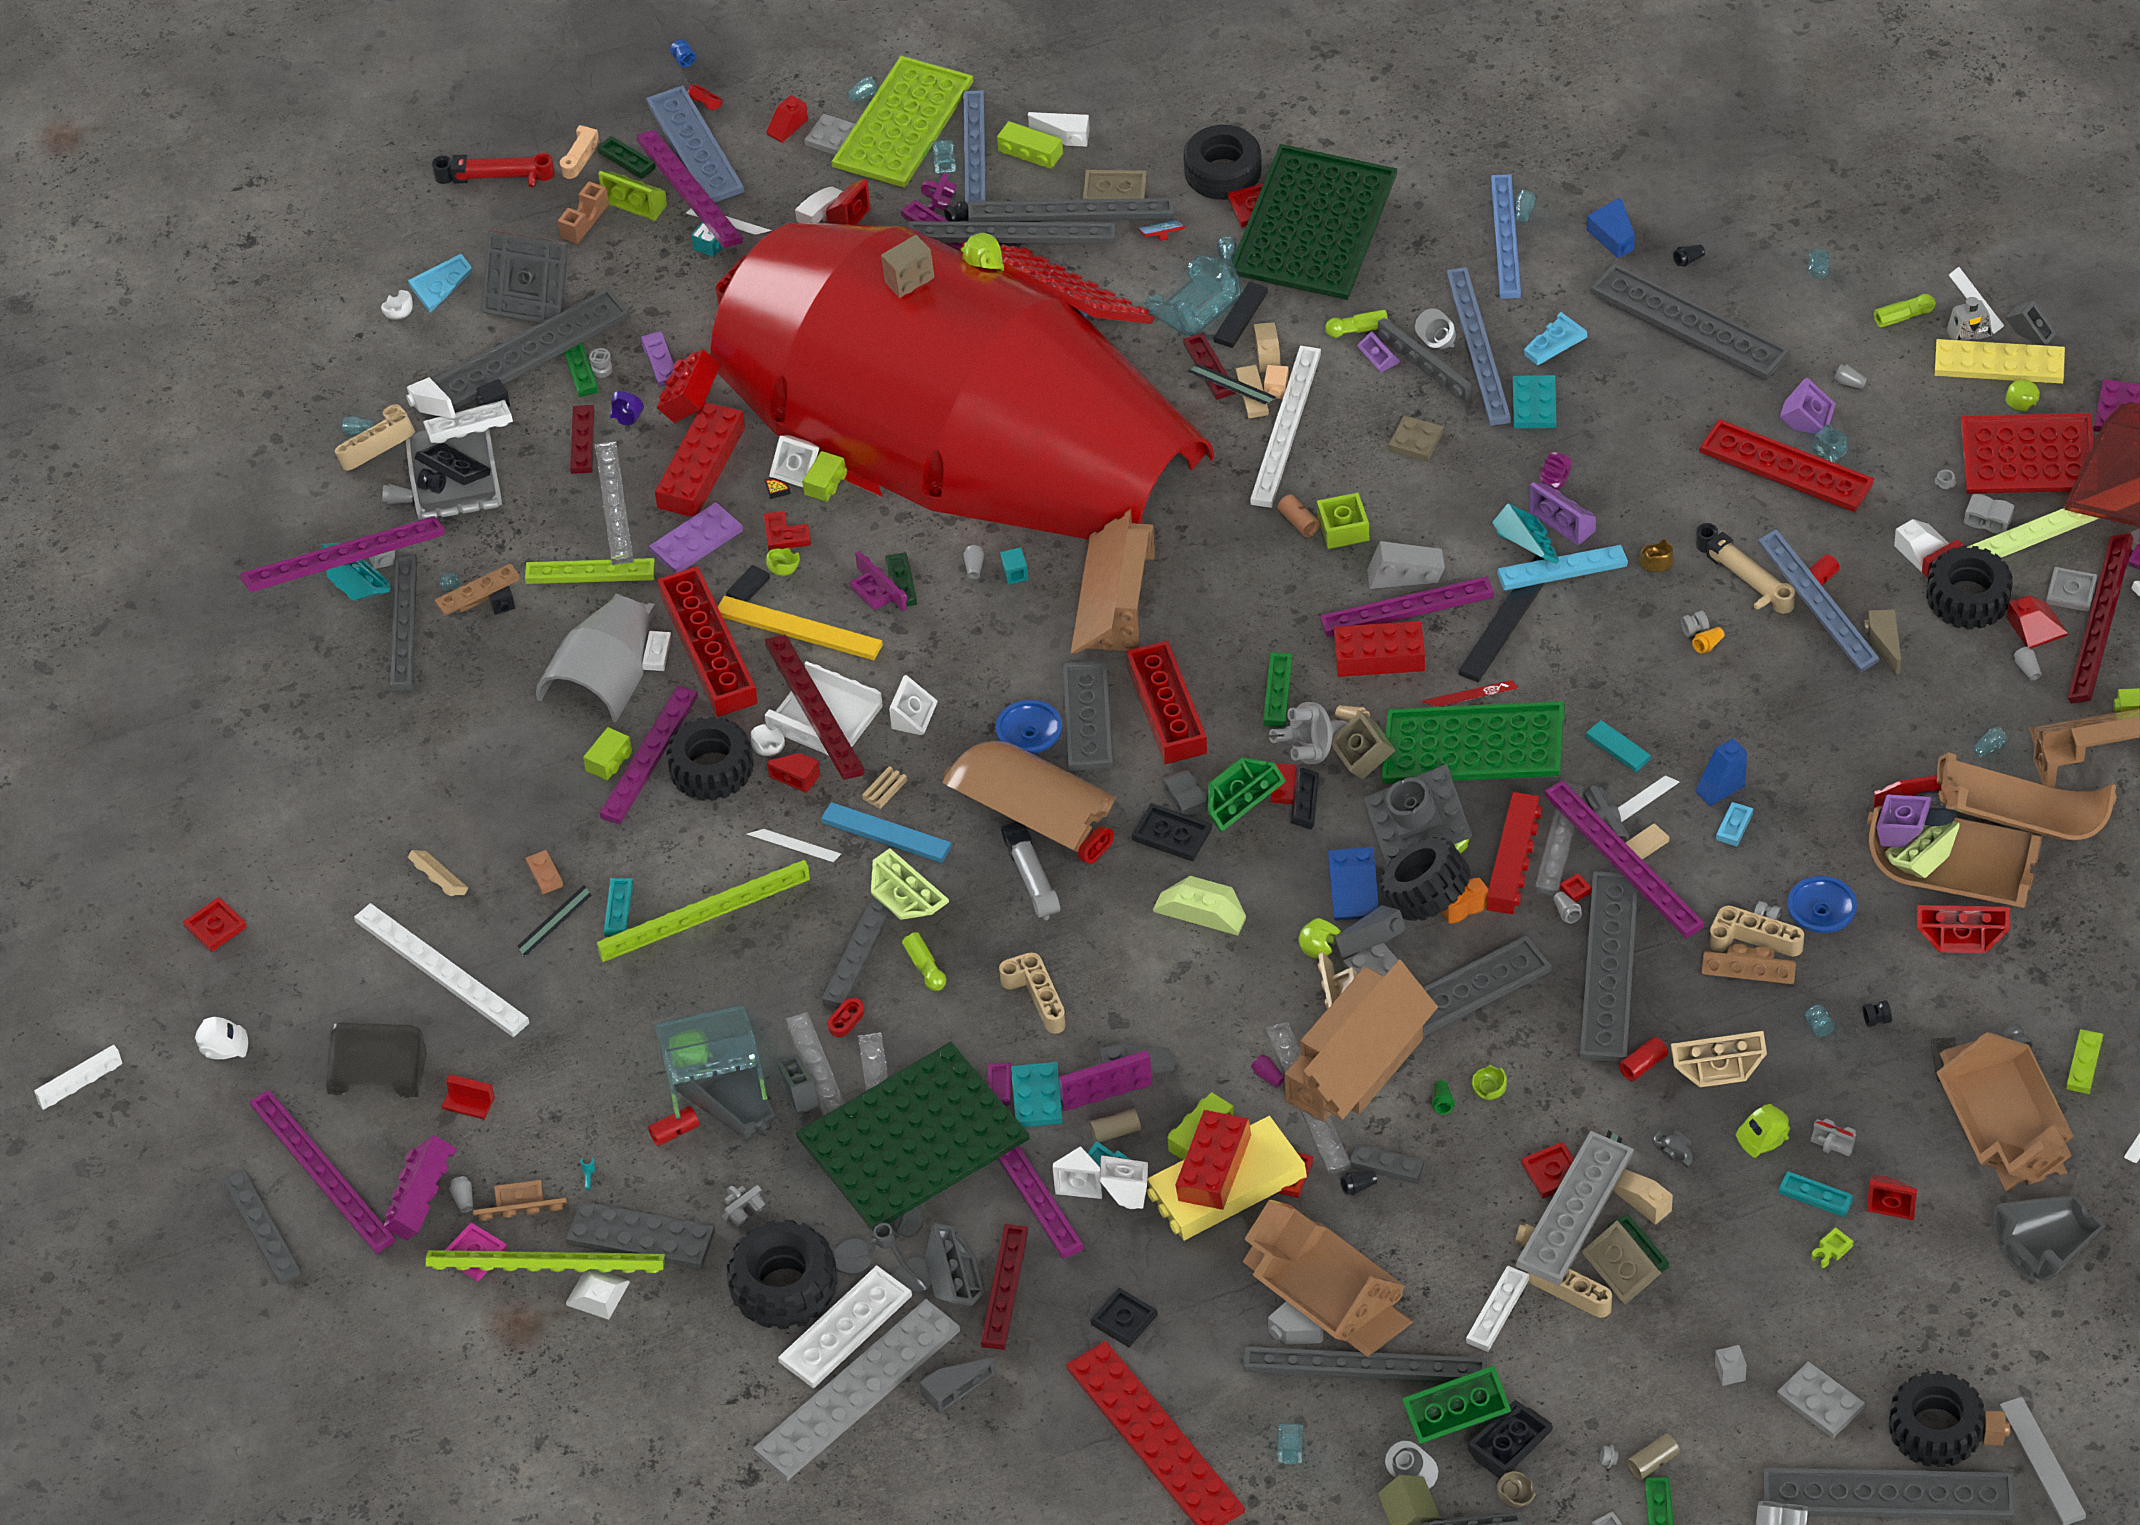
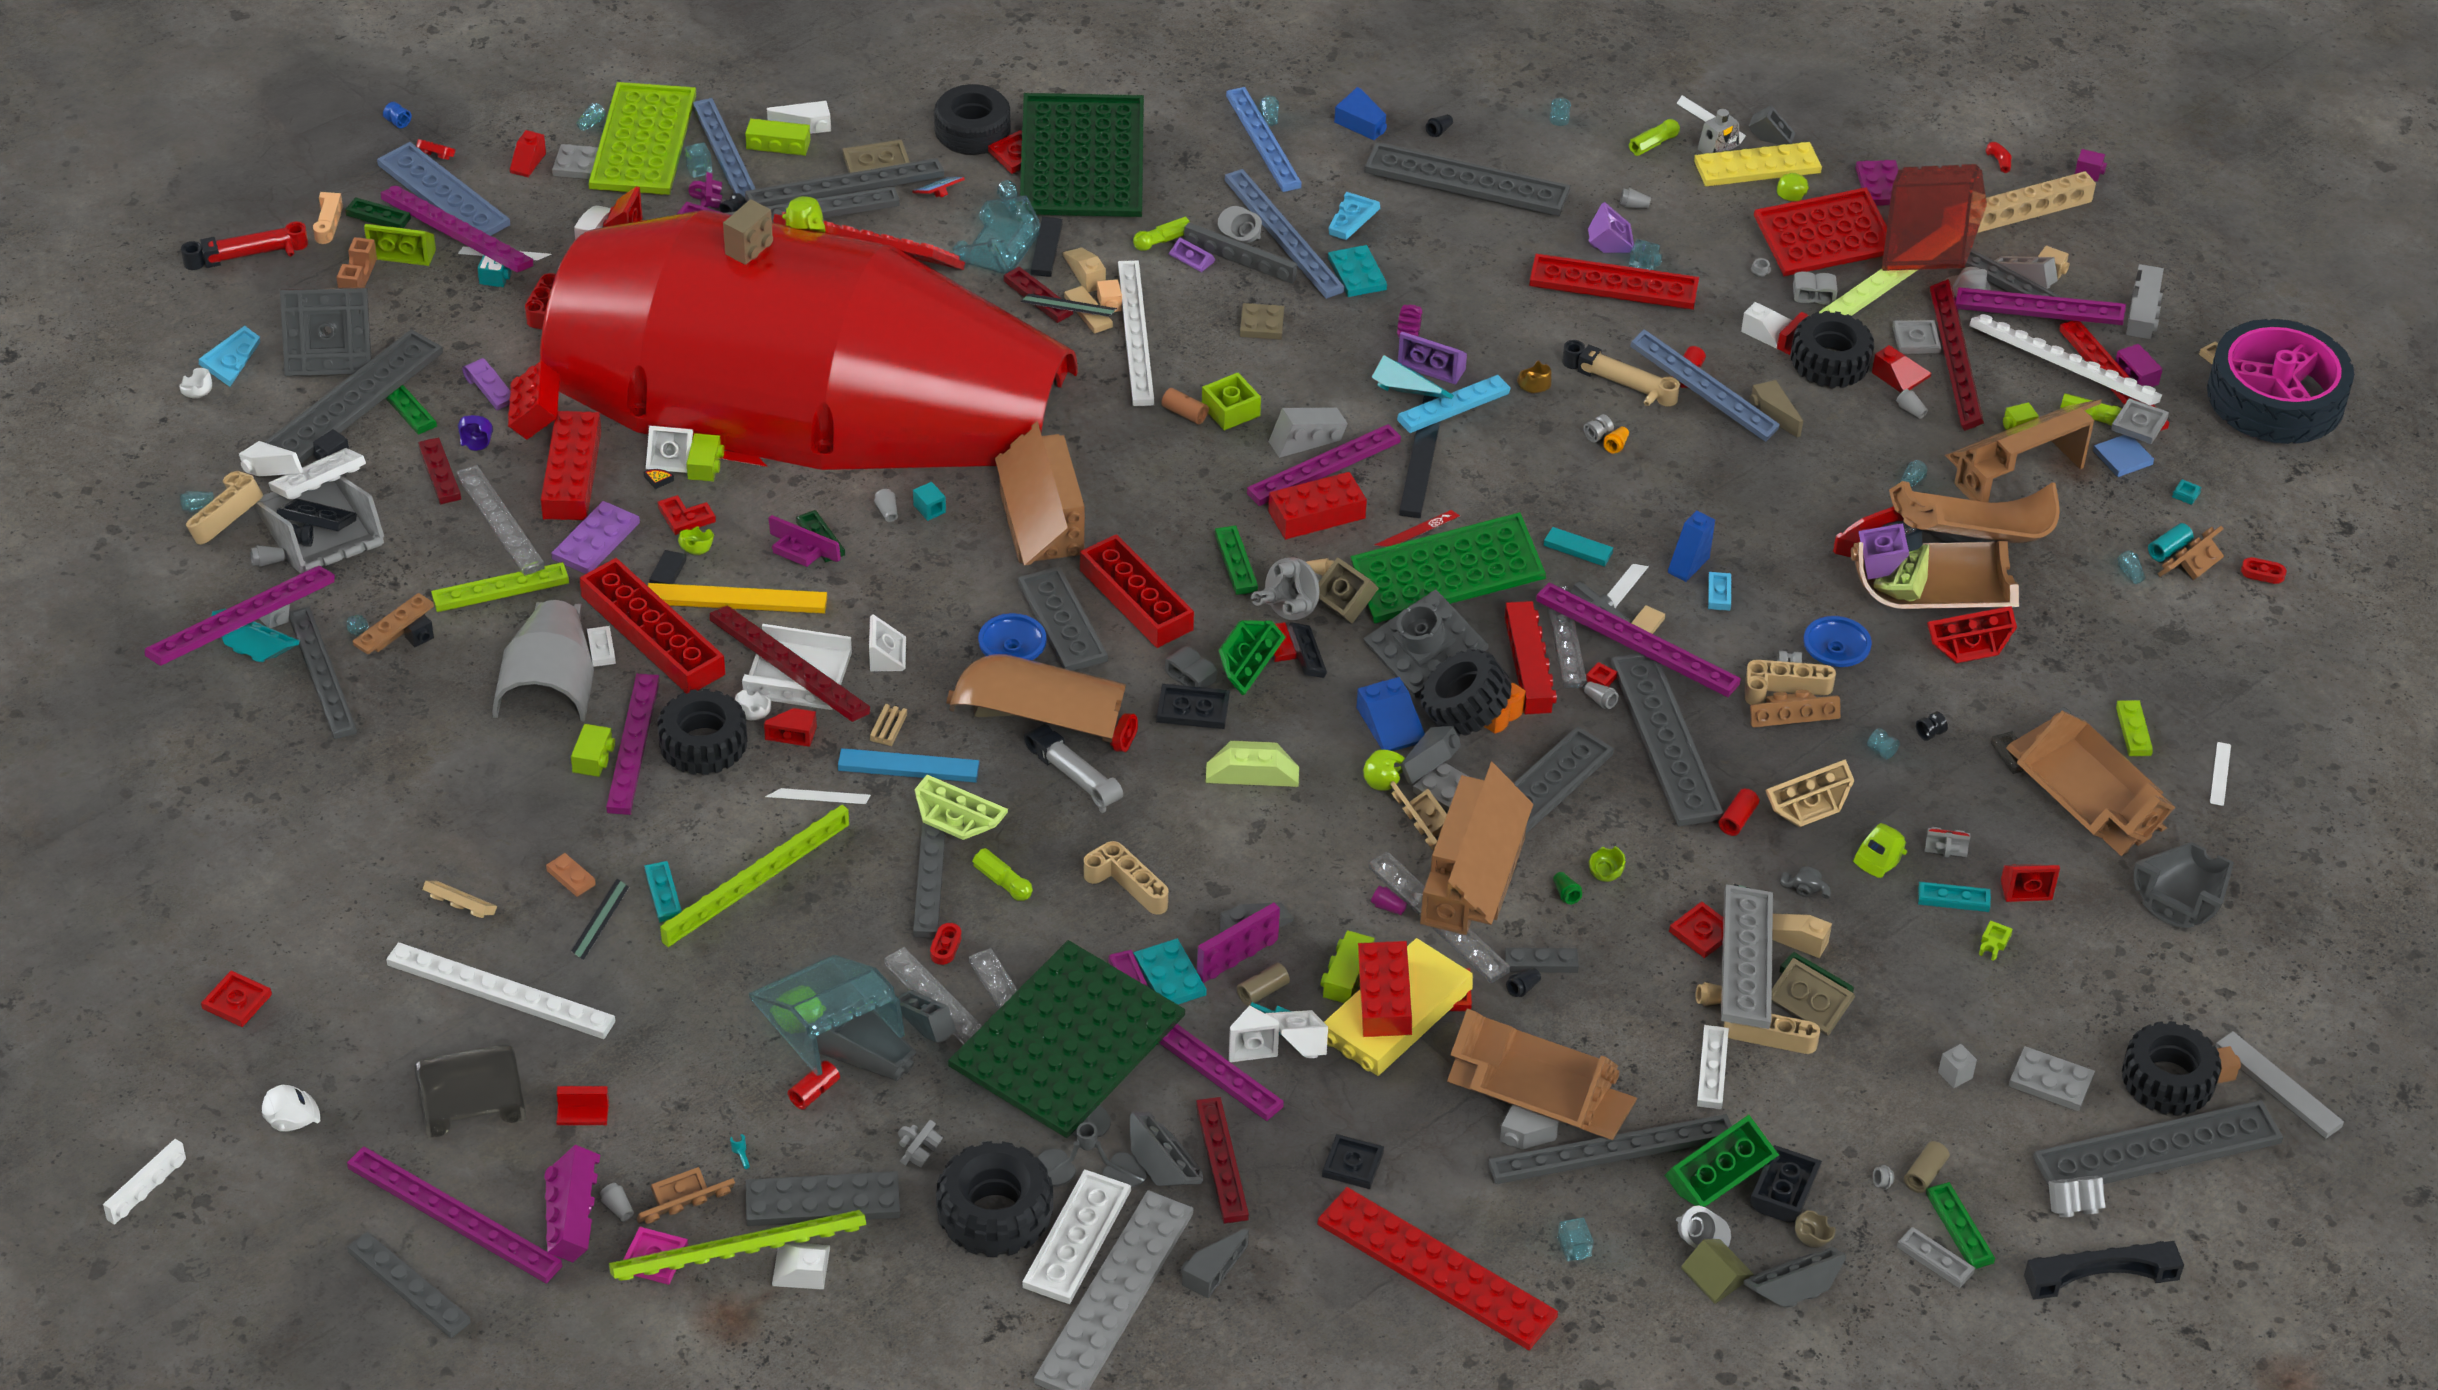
camera: 25 degrees left, 5 degrees down
light grey wheel [590,348,613,378] -> none

